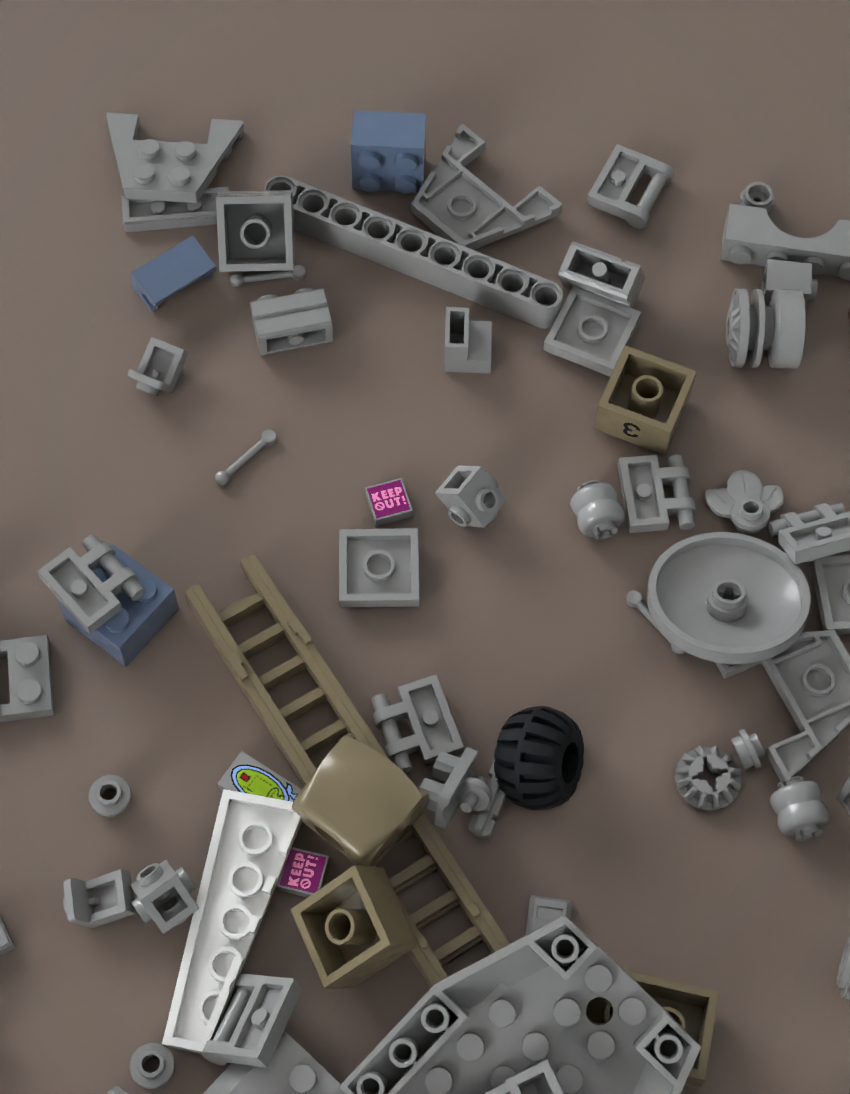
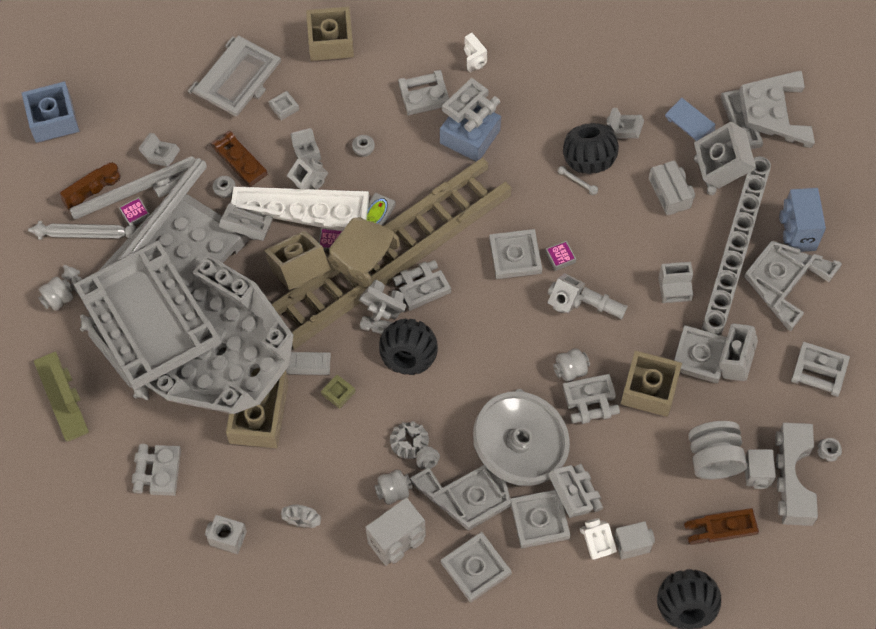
camera: 85 degrees right, 0 degrees up
light grey plate [705,469,784,535] -> none
none -> reddish brown plate [211,130,268,187]
none -> olive plate [321,375,355,409]
none -> black wheel [563,123,619,174]
none -> light grey pin [581,287,628,320]

